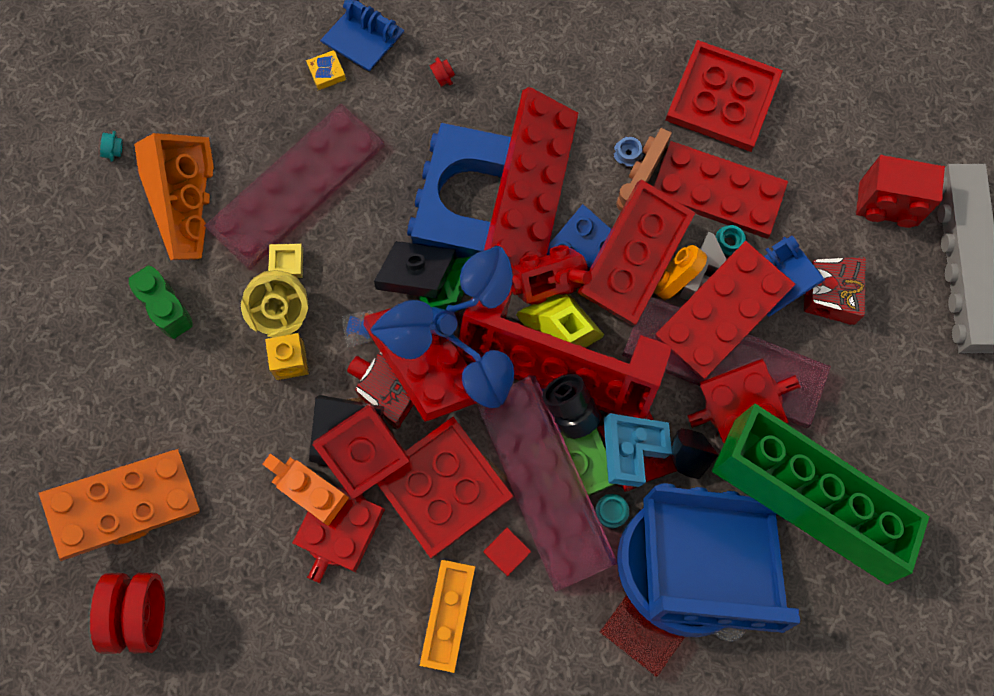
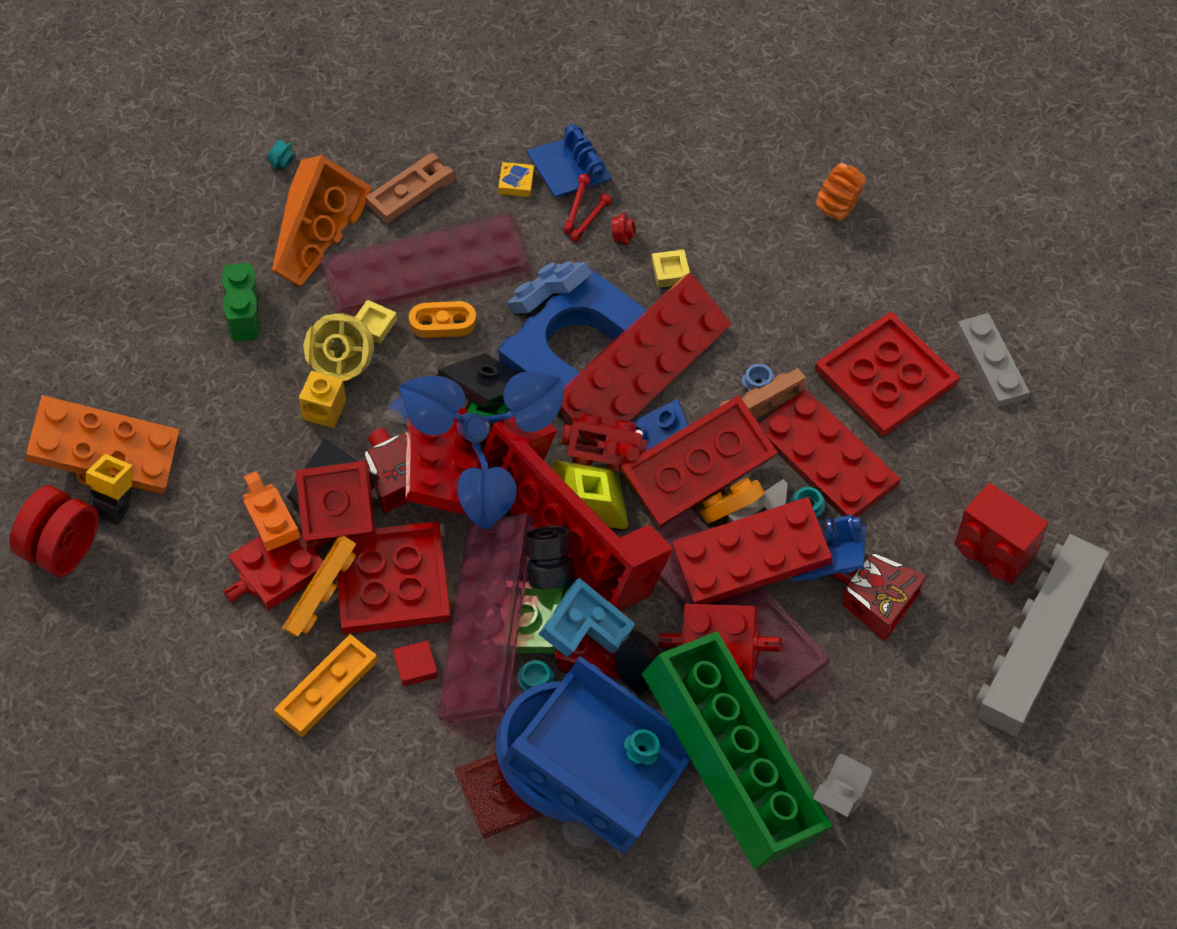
camera: 30 degrees right, 15 degrees down
none -> yellow leg [86,454,133,525]
none -> light orange plate [281,536,356,637]
none -> nougat plate [366,153,457,224]
none -> light orange plate [409,301,476,338]
none -> medium blue plate [507,261,593,314]
none -> red hinge [564,174,591,235]
none -> red hinge [570,193,612,243]
none -> teal plate [624,729,660,766]
none -> light yellow plate [651,249,690,288]
none -> light grey slope [813,754,873,817]
none -> light grey plate [957,313,1030,408]

